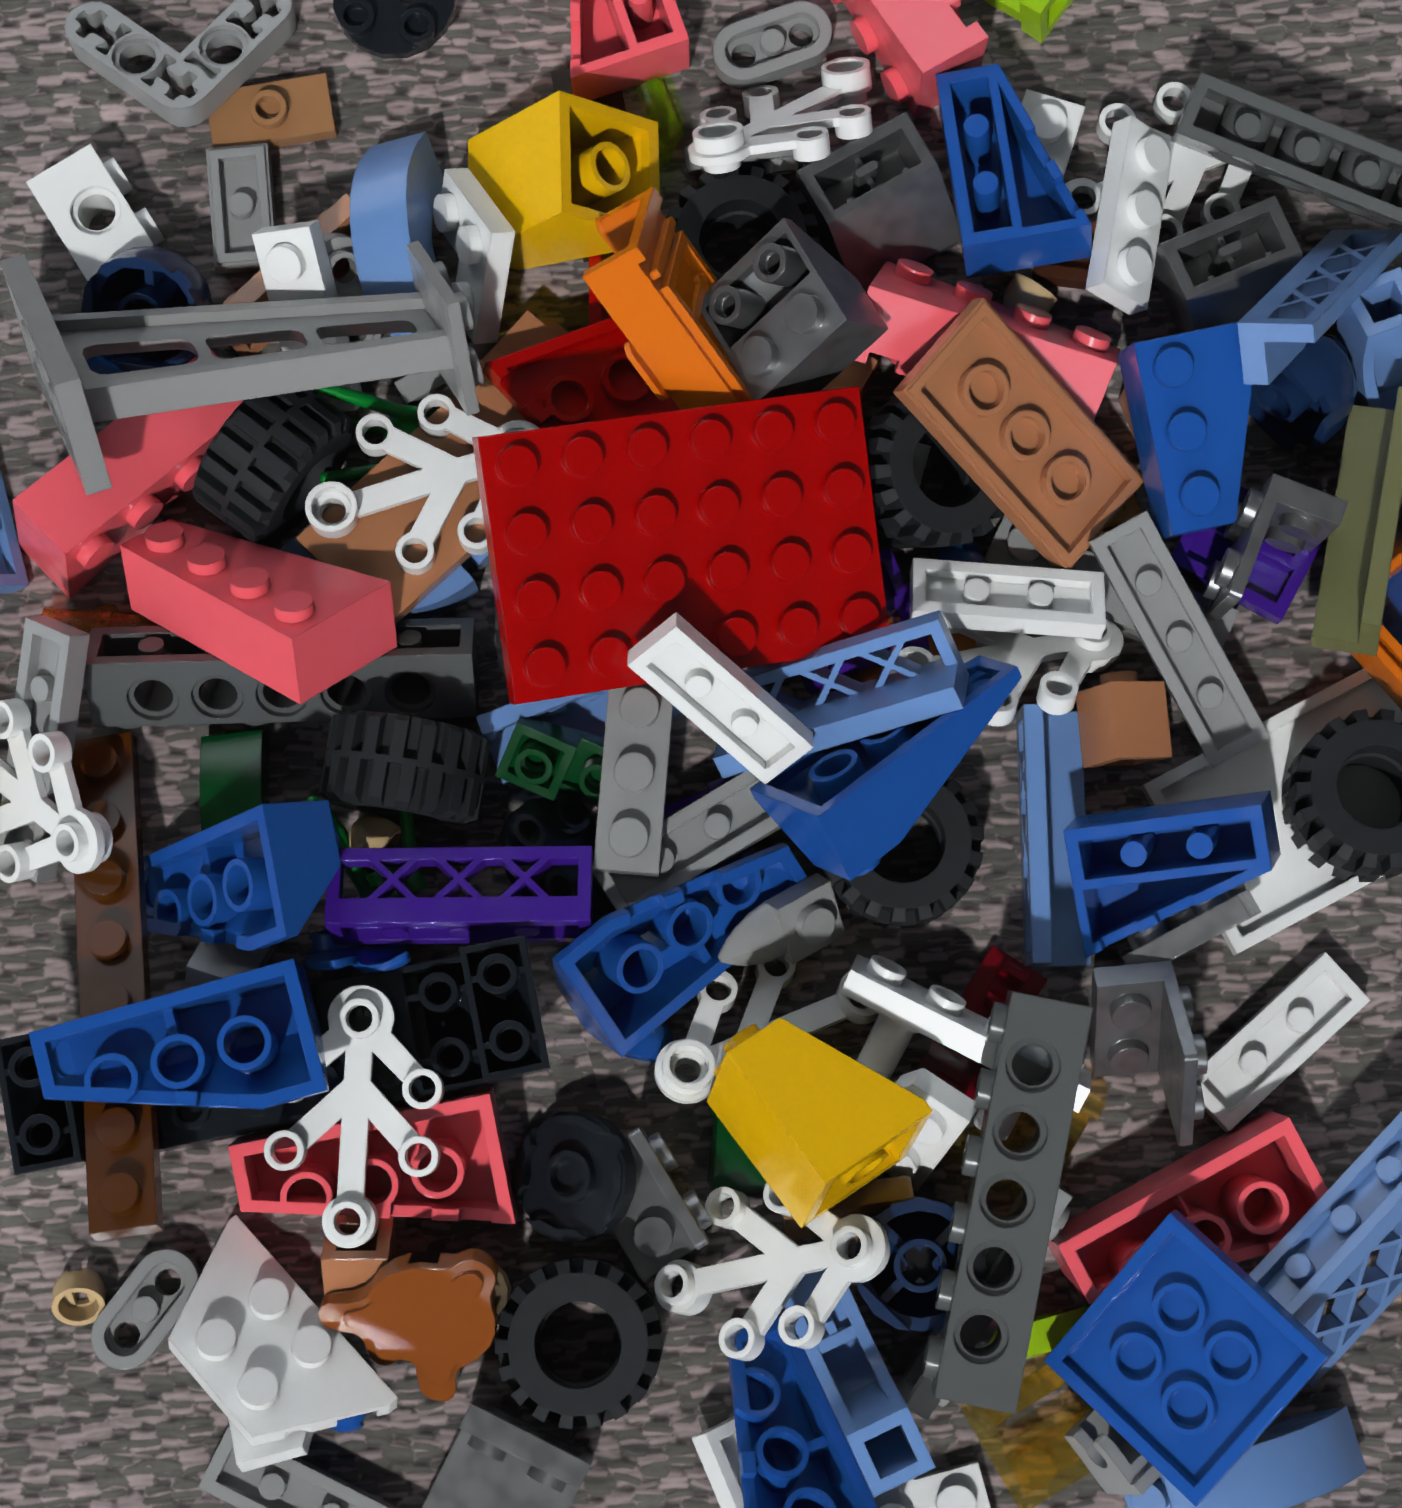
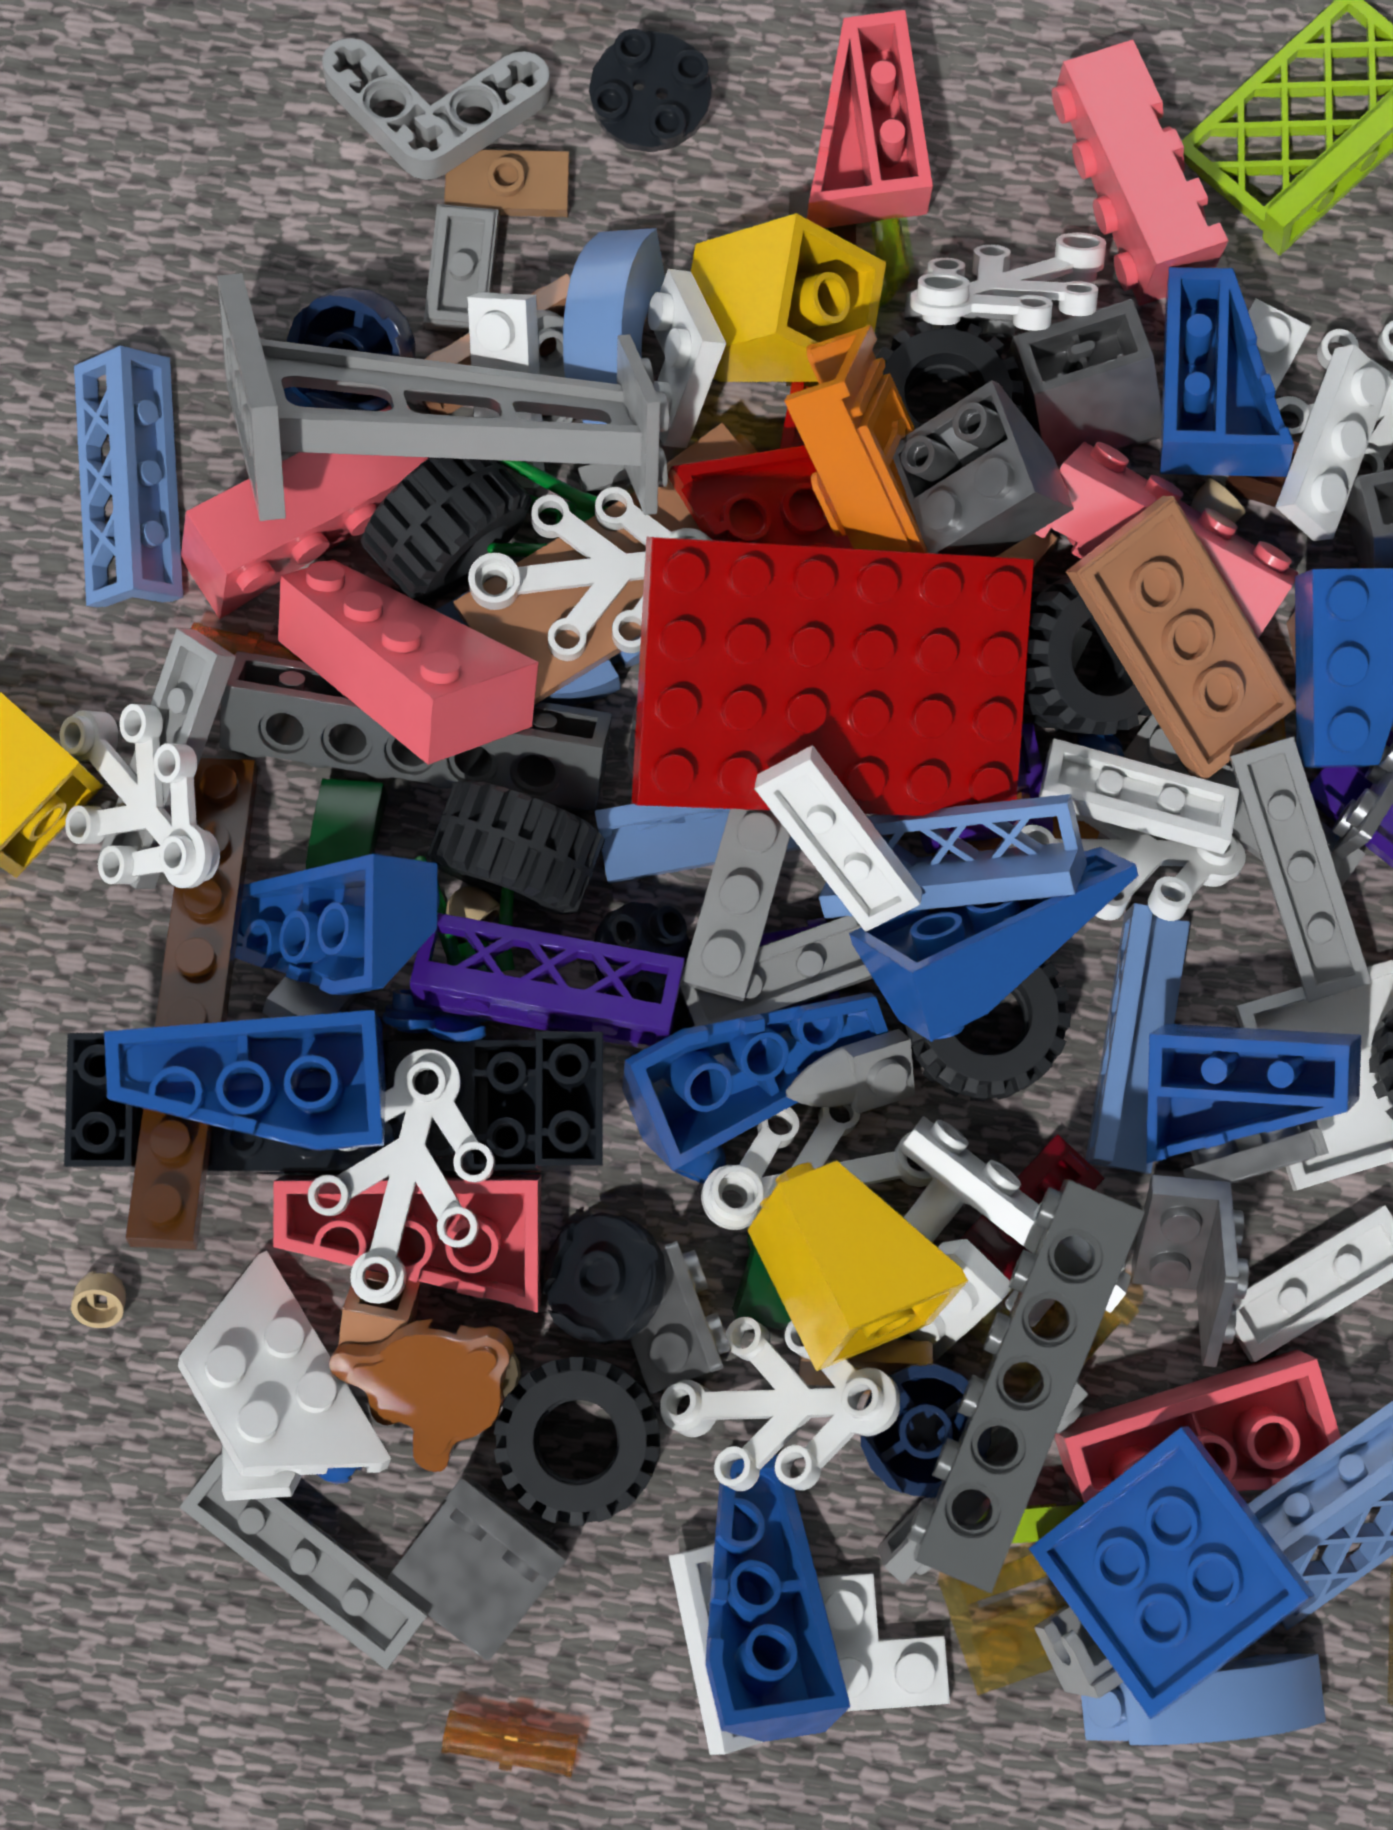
camera: 10 degrees right, 0 degrees up
white brick [26,144,165,281] -> none
light grey plate [91,1249,202,1370] -> none
dark green slope [495,717,604,807] -> none
light grey plate [713,1,832,89] -> none
medium blue arch [784,1270,936,1497] -> none
nougat brick [1076,671,1172,768] -> none

